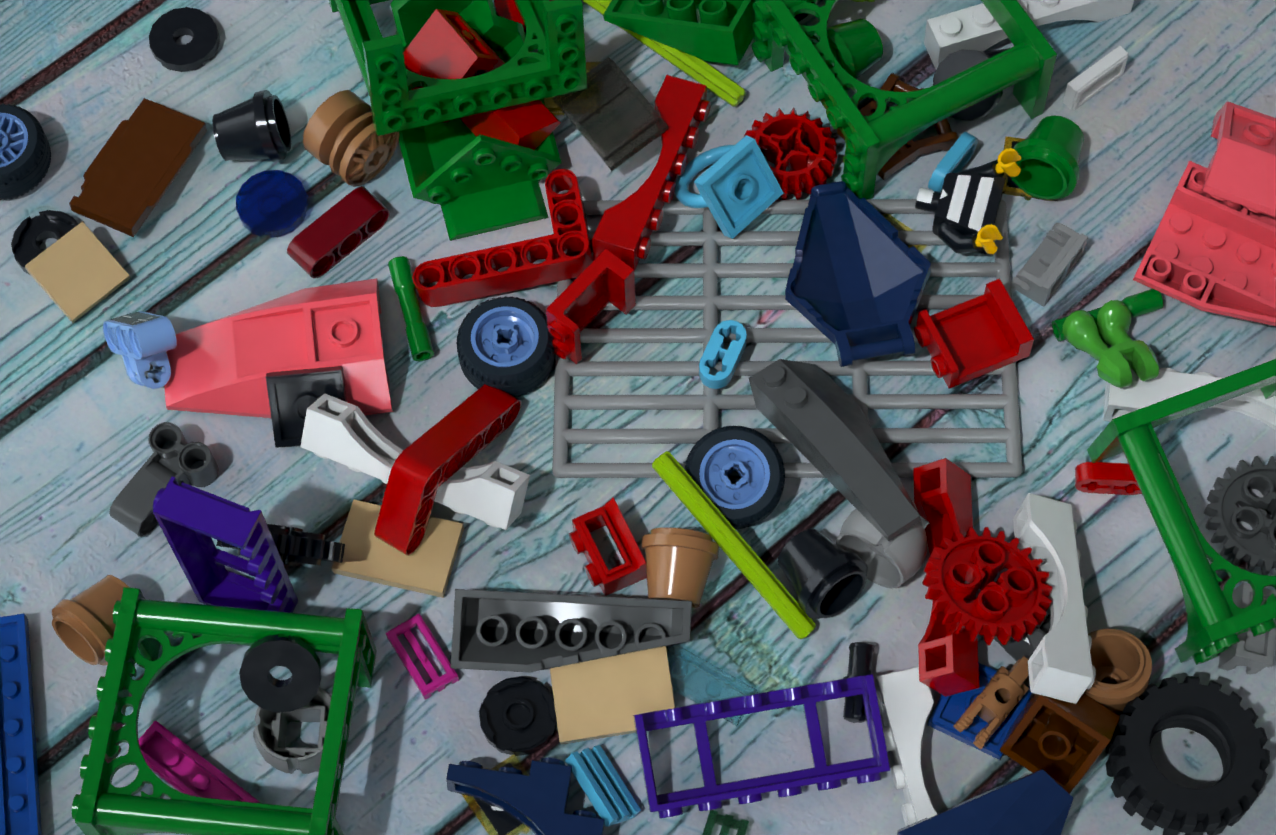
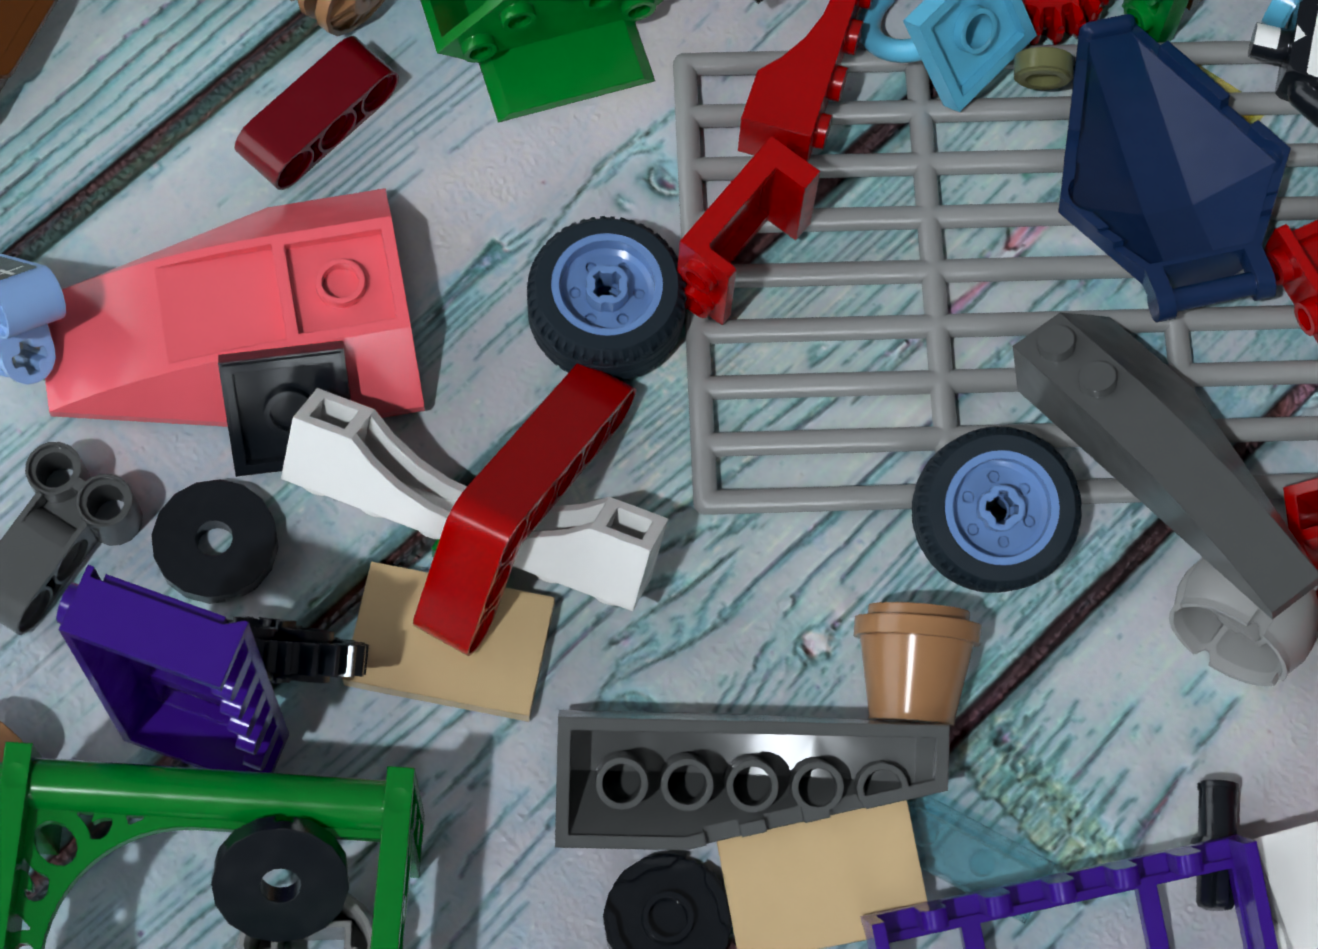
camera: 10 degrees left, 5 degrees up
clear blue tile [236,170,308,238] -> none
dark pink tile [386,614,459,700] -> none
green piece [388,256,434,362] -> none
red beam [412,169,594,307] -> none
red window [569,497,647,596] -> none
lime axle [652,451,816,640] -> none
medium azure beam [699,320,747,389] -> none
black piece [778,529,868,619] -> none
none -> black tile [151,479,278,604]
none -> olive tile [1014,47,1073,90]

